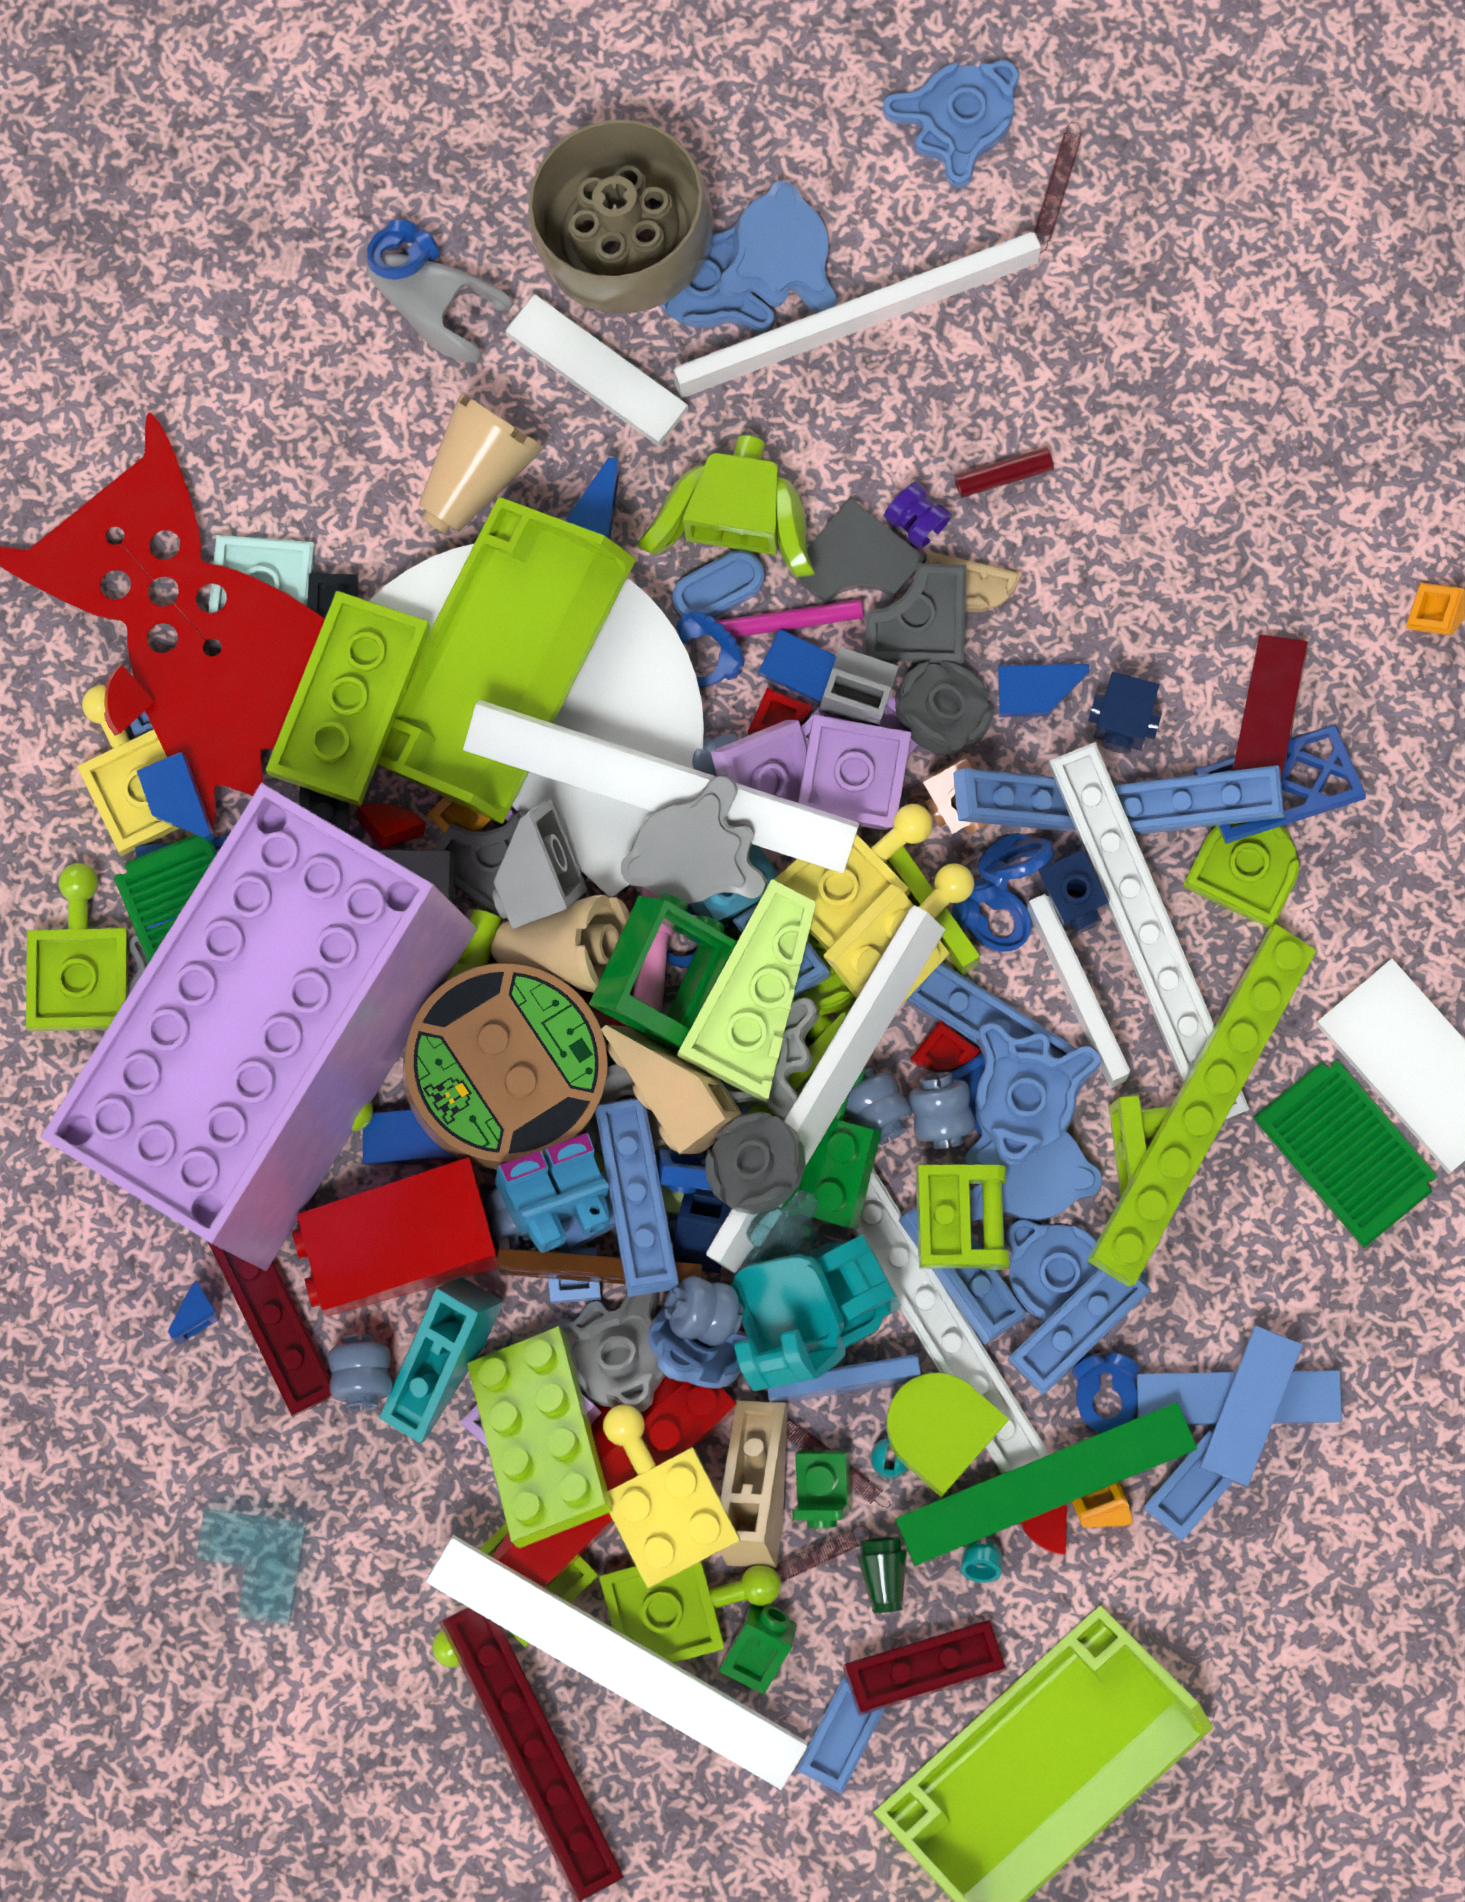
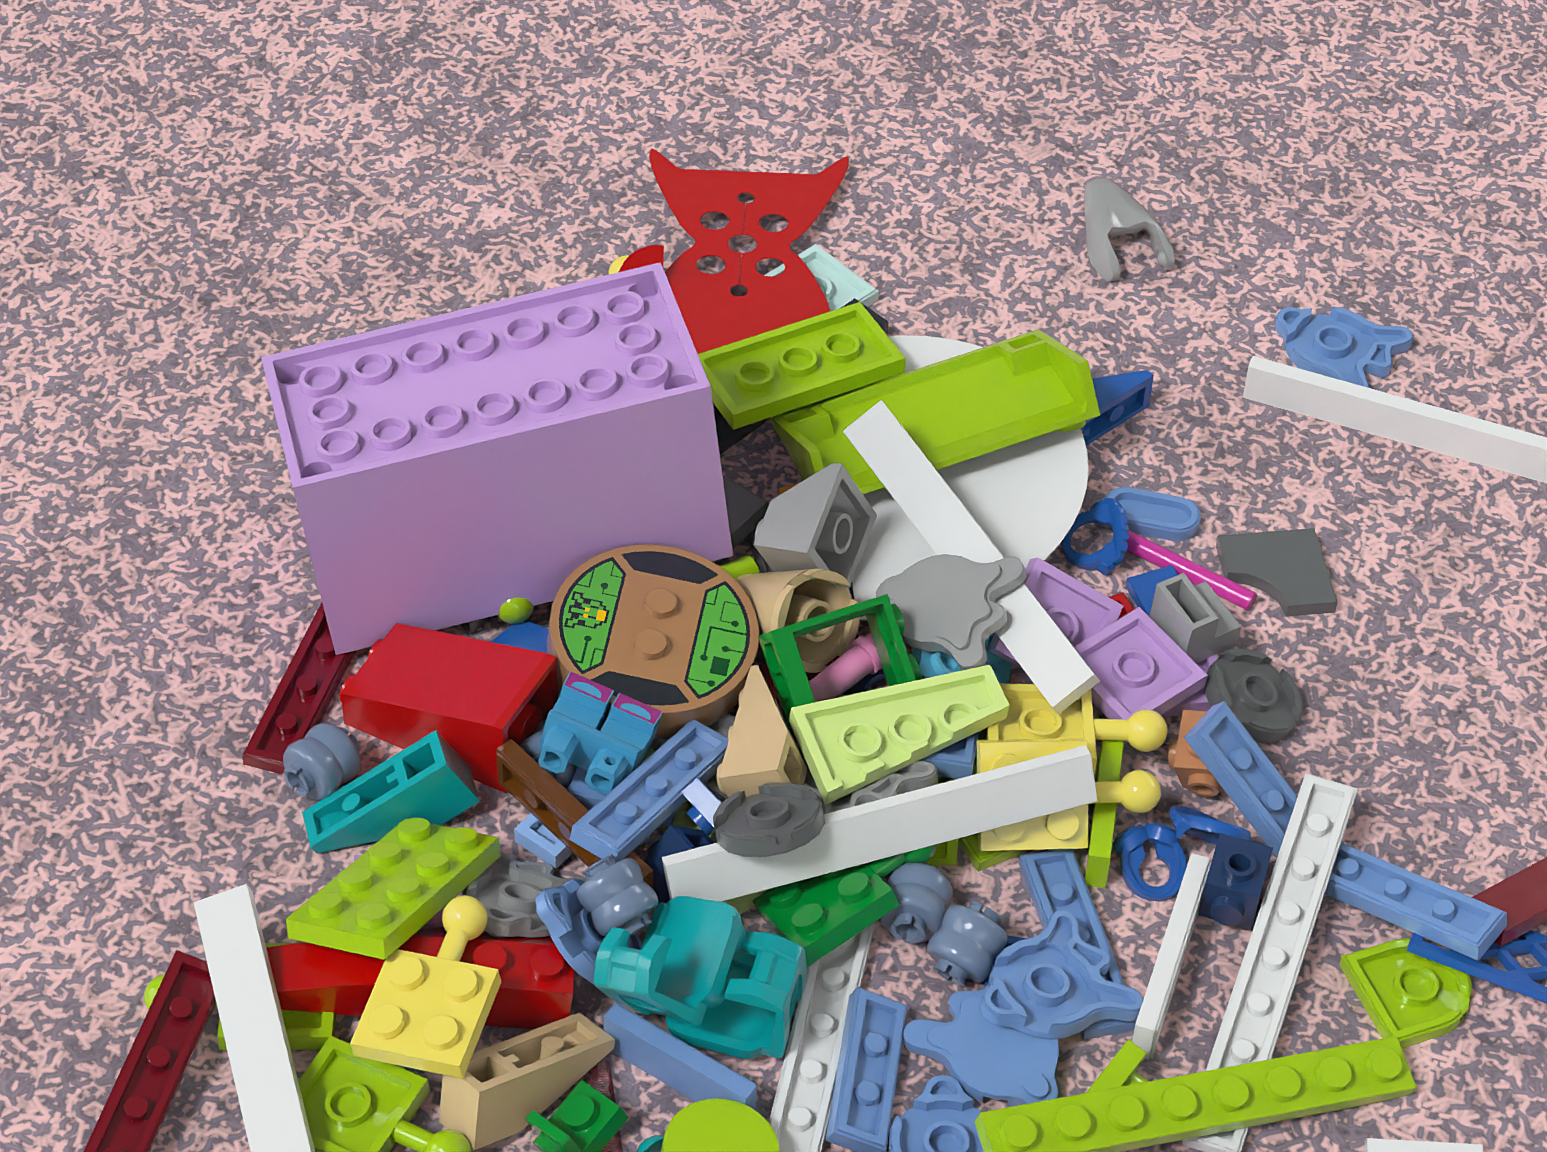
camera: 40 degrees right, 30 degrees down
blue slope [167,1281,220,1344] -> none
clear light blue plate [196,1508,307,1626] -> none
red tile [357,803,425,850] -> none
blue piece [367,219,440,280] -> none
tan cone [418,393,544,534] -> none
white tile [505,294,688,446] -> none
dark tan wheel [528,120,713,314] -> none
lime torso [636,435,815,578] -> none
medium blue tile [718,181,837,314] -> none
clear light blue plate [741,1190,818,1267] -> none
dark grey tile [866,563,966,663] -> none
dark purple wheel [884,481,952,550] -> none
red tile [910,1021,980,1072] -> none
lime plate [916,1165,1010,1270] -> none
tan tile [926,551,1022,612] -> none
dark red piece [954,447,1054,498] -> none
blue tile [998,664,1089,717] -> none
dark blue brick [1088,671,1162,754] -> none

